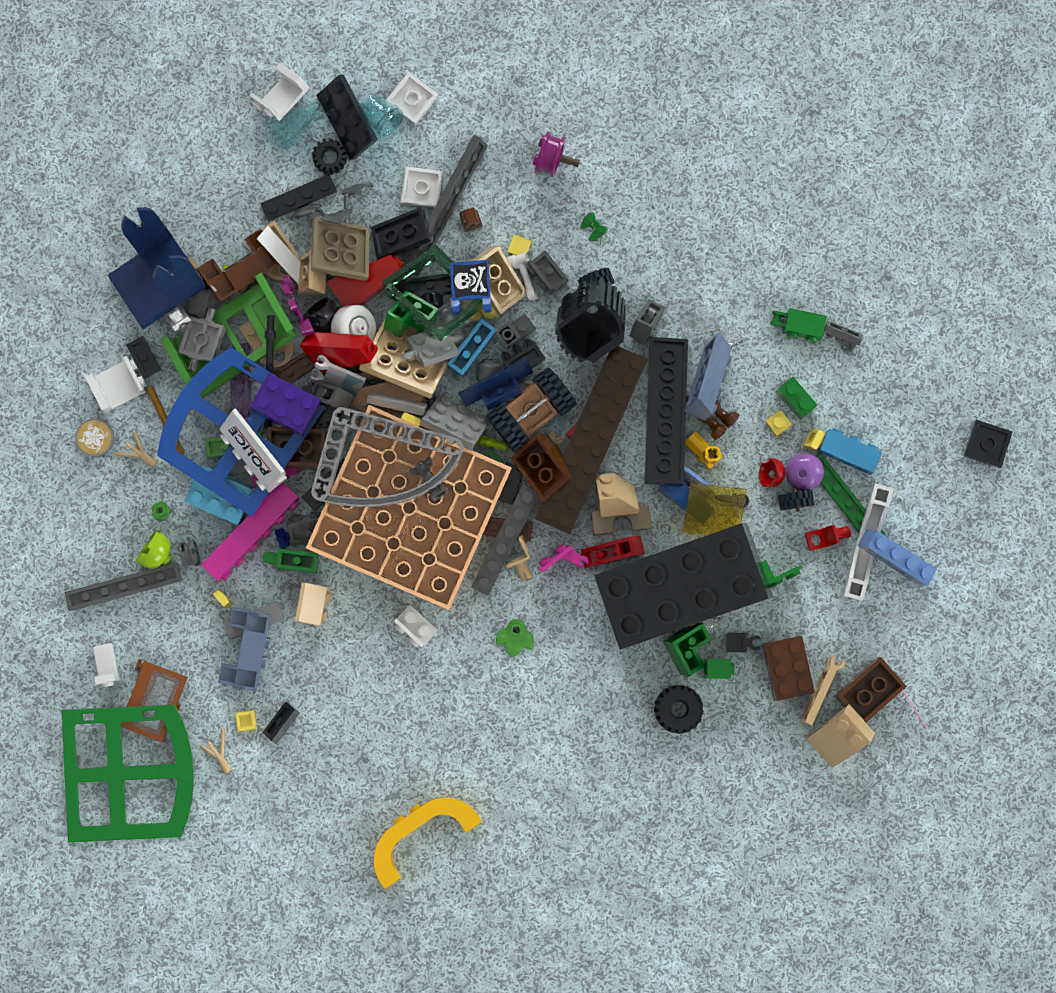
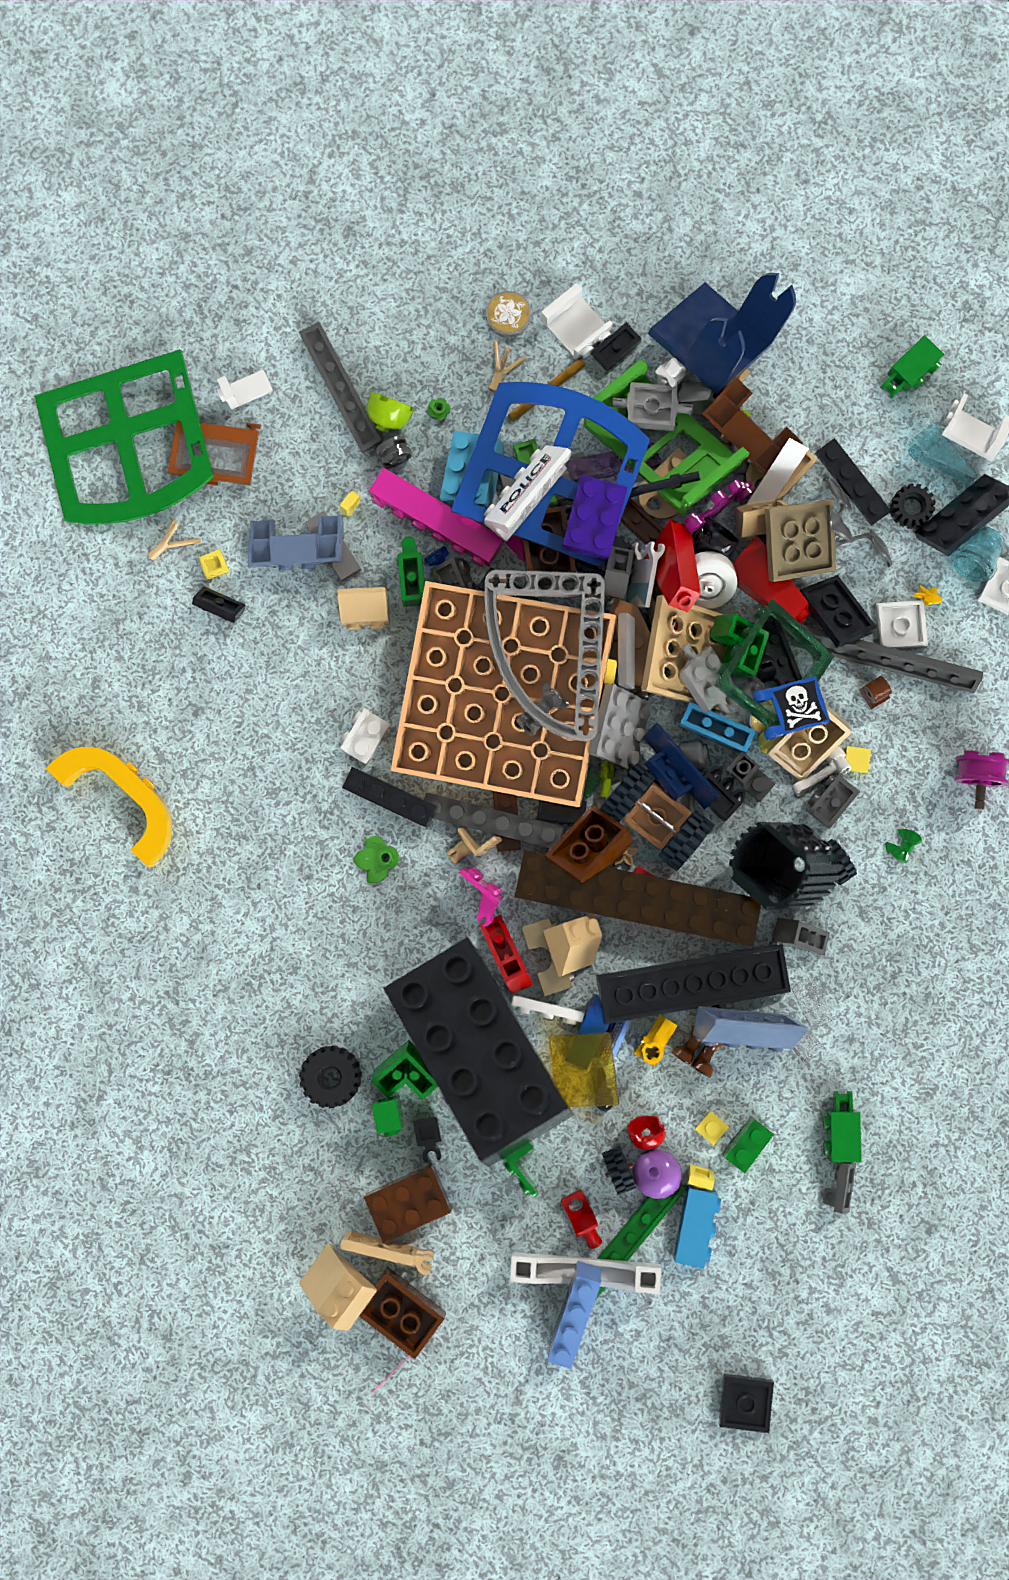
camera: 85 degrees right, 0 degrees up
none -> black plate [342,767,437,828]
none -> white plate [512,995,585,1025]
none -> green brick [880,335,945,399]
none -> yellow plant [914,584,943,606]

